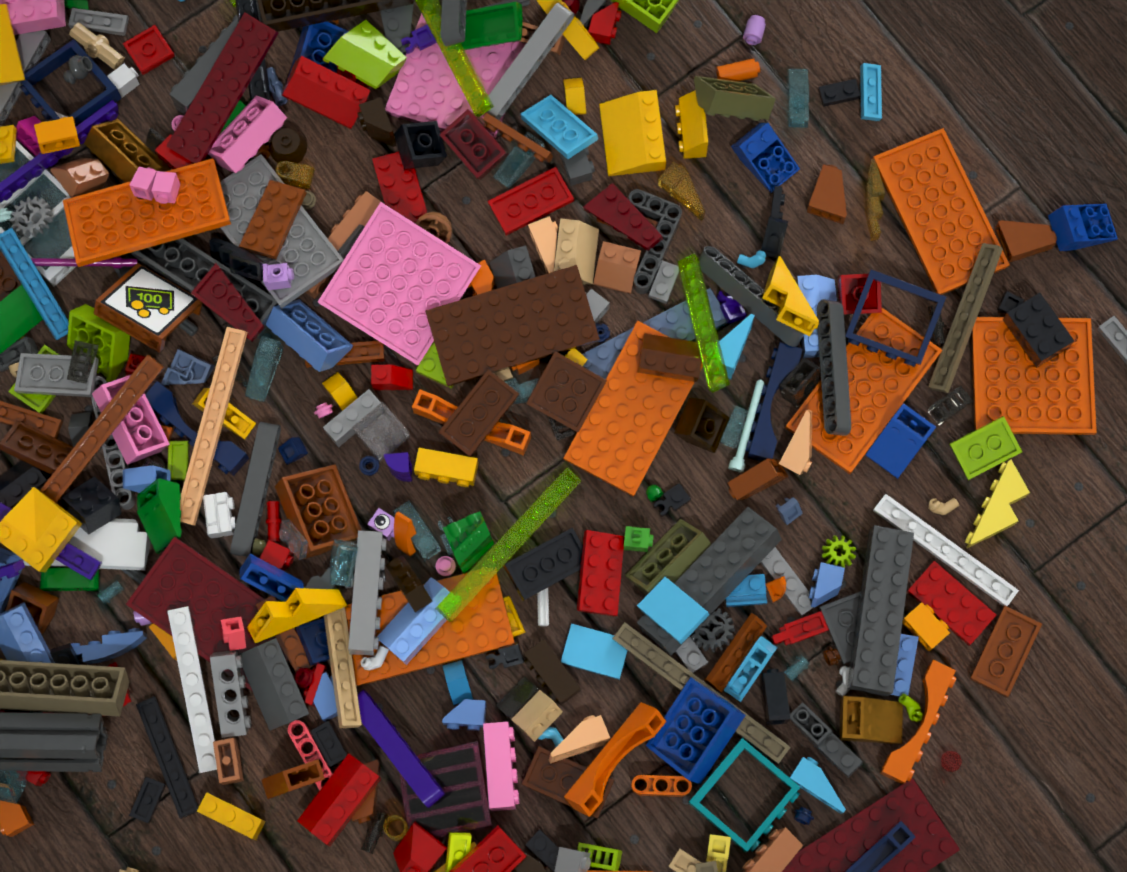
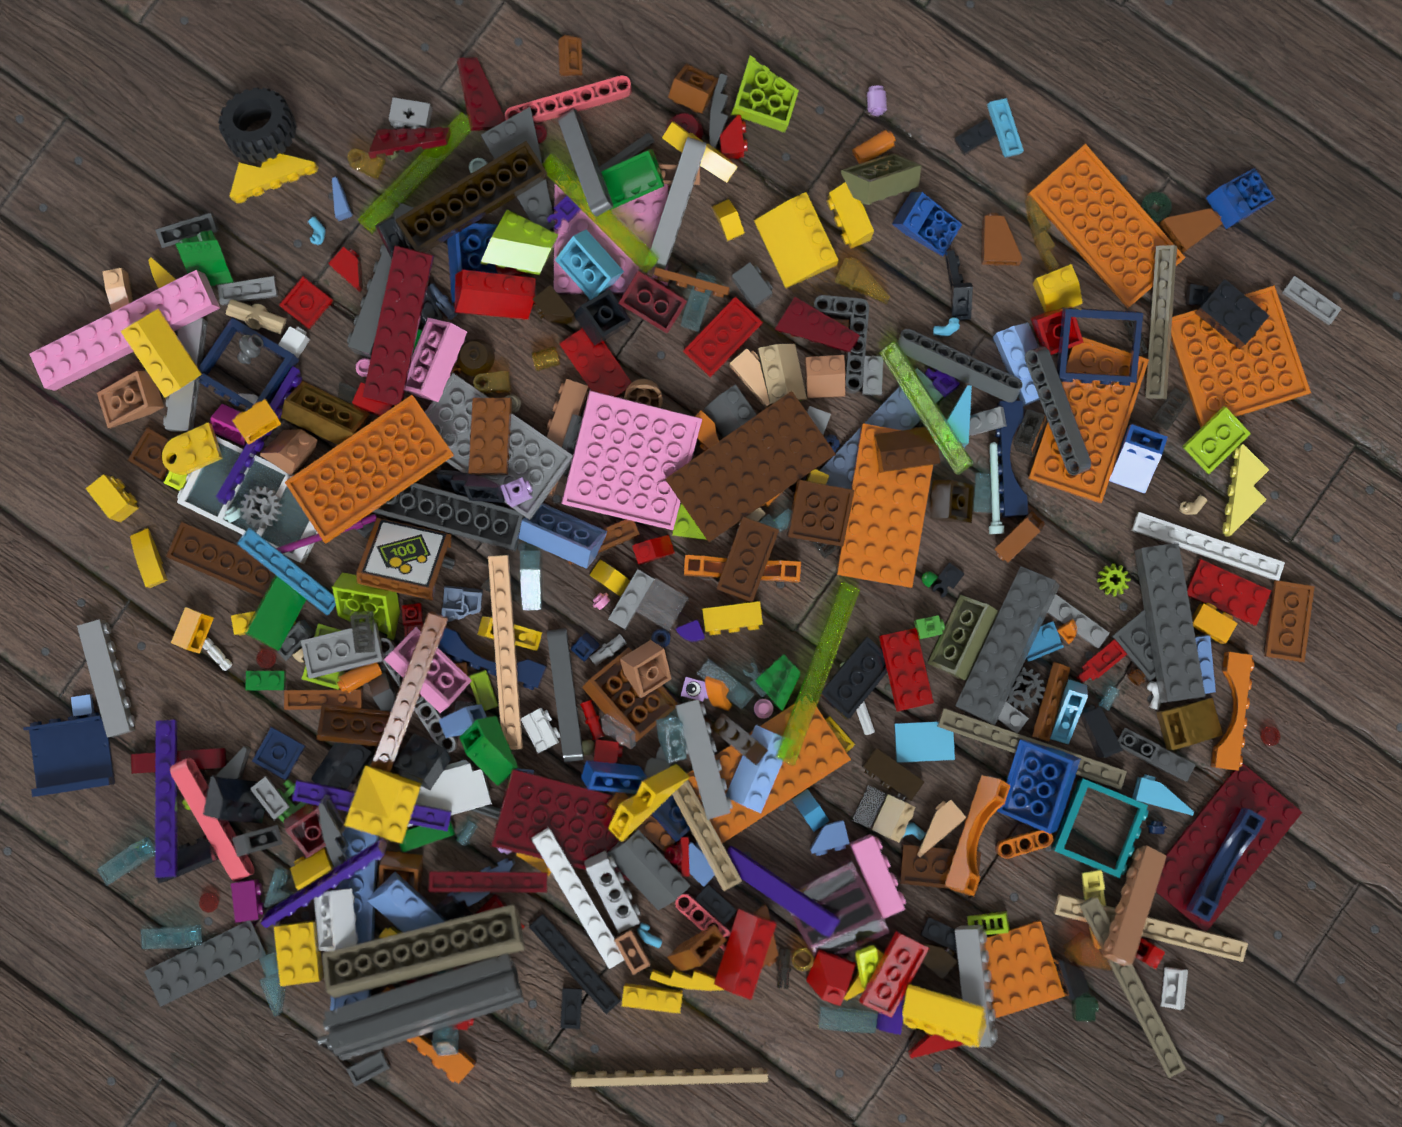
camera: 20 degrees left, 10 degrees up
bright pink brick [129,166,157,201] -> none
bright pink brick [151,171,180,204] -> none
dark red wing [191,263,265,342] -> none
coral brick [221,617,246,651] -> none
white arm [360,646,389,671] -> none
black plate [486,642,524,669] -> none
medium azure plate [521,94,598,159] -> none
medium azure tile [637,577,709,644] -> none
yellow slope [762,256,819,336] -> none
sand blue tile [776,497,803,525] -> none
light nougat slope [779,410,812,475] -> none
clear light blue slope [788,69,809,128] -> none
medium blue slope [809,562,845,608] -> none
lime arm [899,694,923,722] -> none
none -> red slope [328,247,362,292]
none -> orange brick [337,663,382,693]
none -> dark red plate [429,871,548,893]
none -> clear yellow piece [531,346,560,372]
none -> medium azure slope [555,229,624,300]
none -> light grey pin [589,634,627,667]
none -> nougat slope [620,640,672,698]
none -> medium azure arm [637,922,662,948]
none -> yellow slope [650,969,724,991]
none -> light grey plate [969,407,1007,436]
none -> yellow slope [1032,264,1083,312]
none -> clear green gear [1141,192,1172,222]

